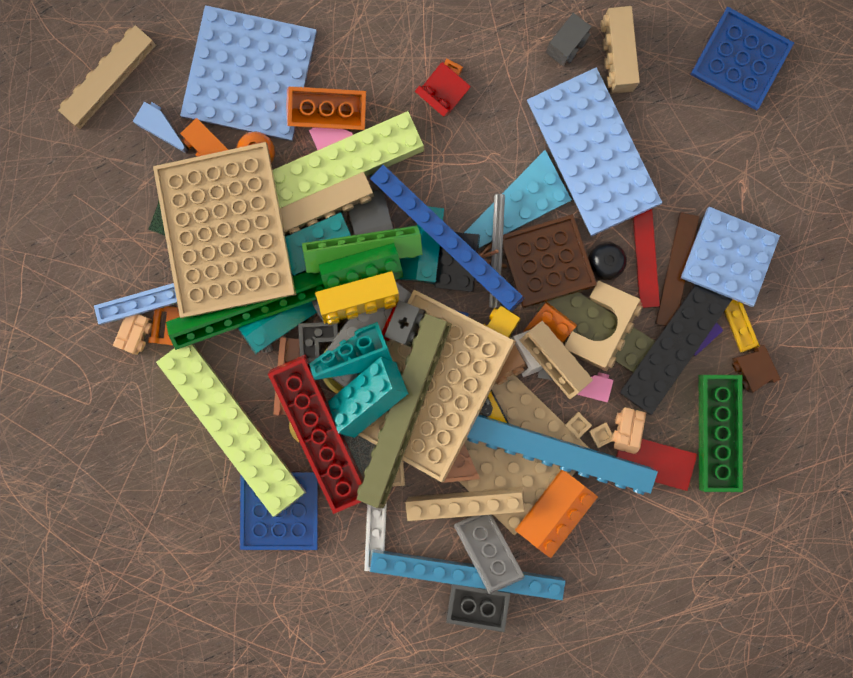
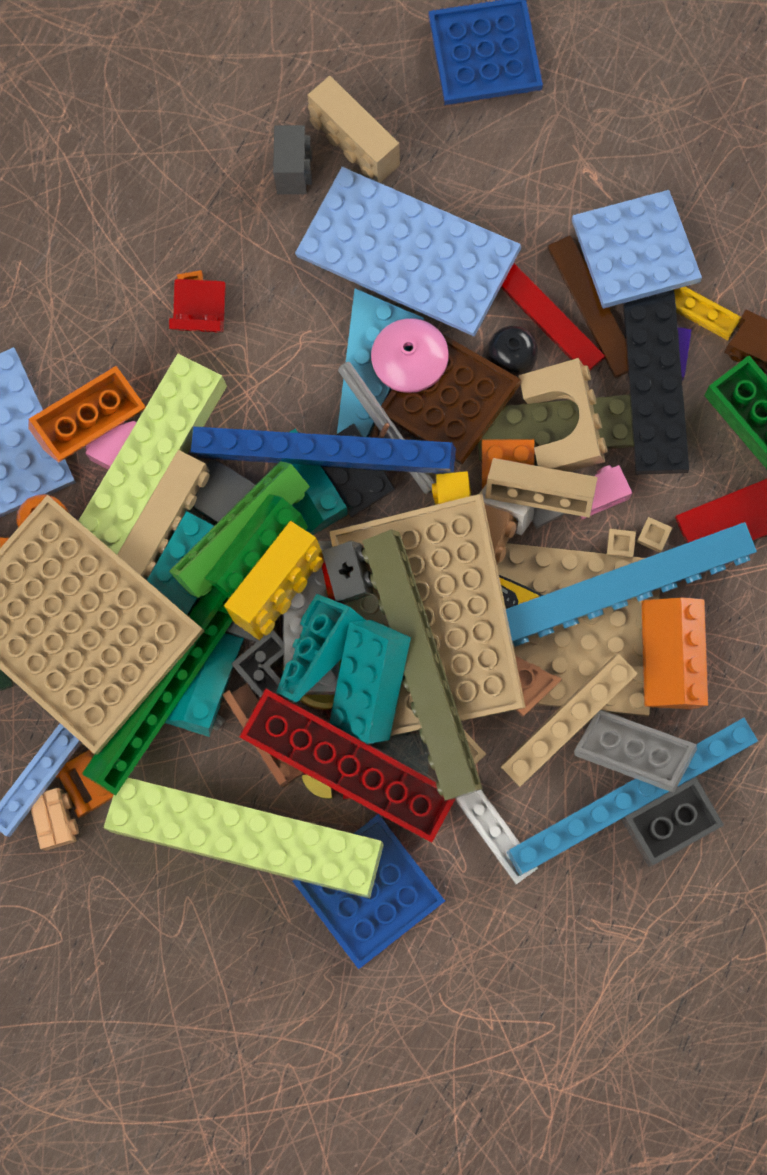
camera: 25 degrees left, 10 degrees down
light nougat brick [612,407,646,454] -> none
none -> bright pink dish [371,318,449,393]

